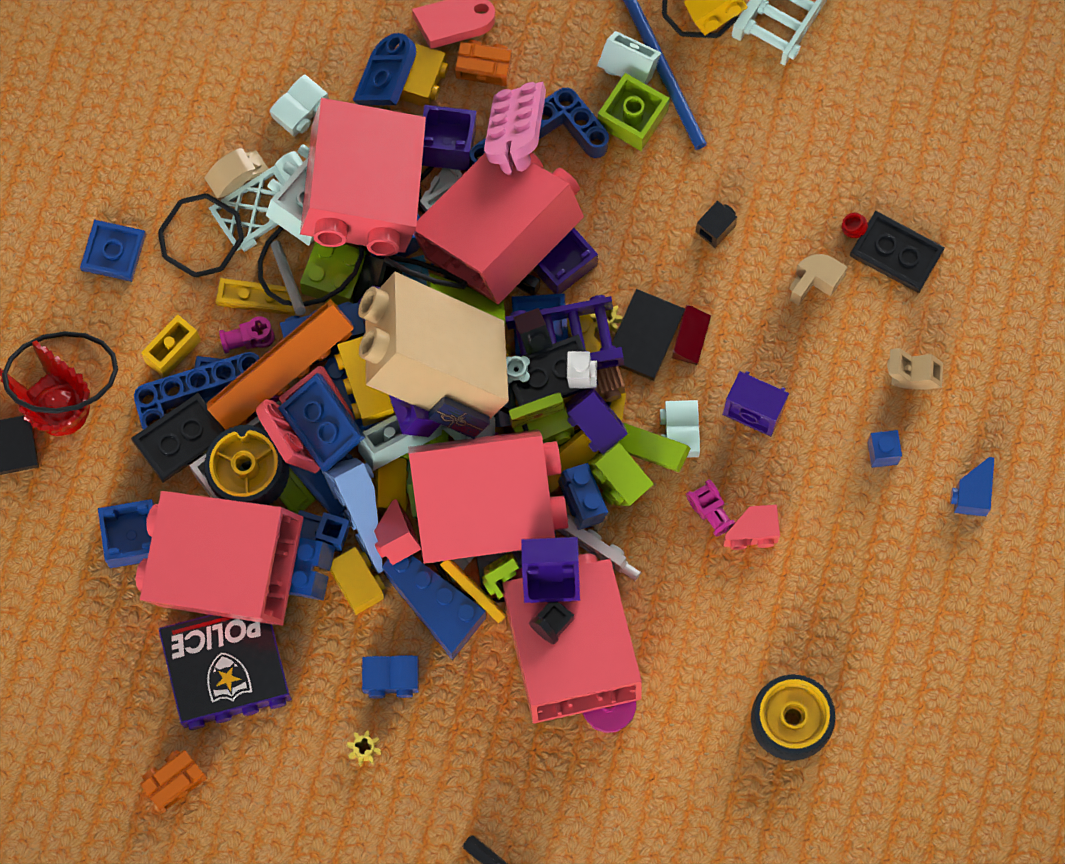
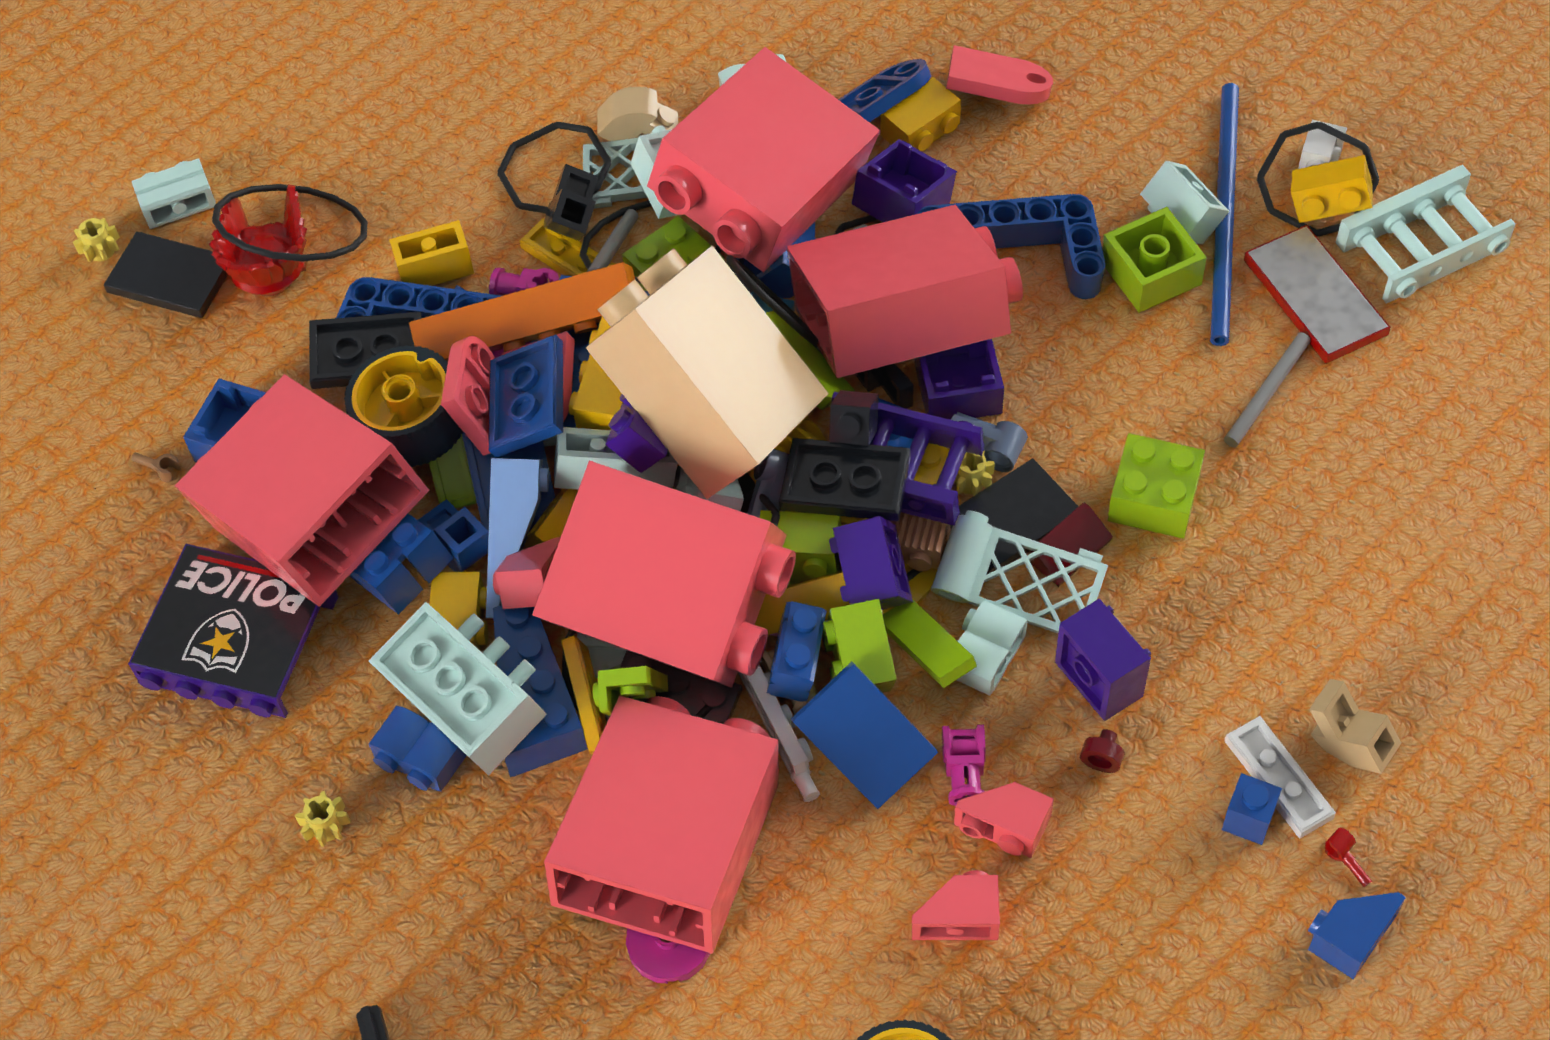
camera: 35 degrees right, 15 degrees down
blue tile [80,220,146,282] -> none
orange brick [140,749,207,814] -> none
dark blue tile [429,396,490,439] -> none
orange brick [455,40,512,87] -> none
bright pink plate [484,81,546,175] -> none
light aqua plate [506,356,530,383] -> none
lime tile [509,392,564,428] -> none
dark purple container [521,537,580,603] -> none
black tile [529,602,575,644] -> none
white brick [567,351,597,388] -> none
black brick [695,201,737,248] -> none
tan brick [789,254,848,306] -> none
red plate [841,213,868,238] -> none
black tile [850,210,945,293] -> none
none -> medium nougat hand [131,453,180,483]
none -> light aqua piece [368,602,547,775]
none -> black brick [544,164,599,241]
none -> blue tile [791,661,938,809]
none -> coral slope [912,870,1000,940]
none -> light aqua piece [931,510,1108,633]
none -> sand blue piece [951,412,1028,472]
none -> dark red tile [1080,729,1125,773]
none -> lime brick [1107,433,1205,539]
none -> light grey bar [1224,332,1311,447]
none -> white tile [1225,716,1336,839]
none -> flat silver tile [1244,225,1391,364]
none -> red hand [1325,827,1372,887]

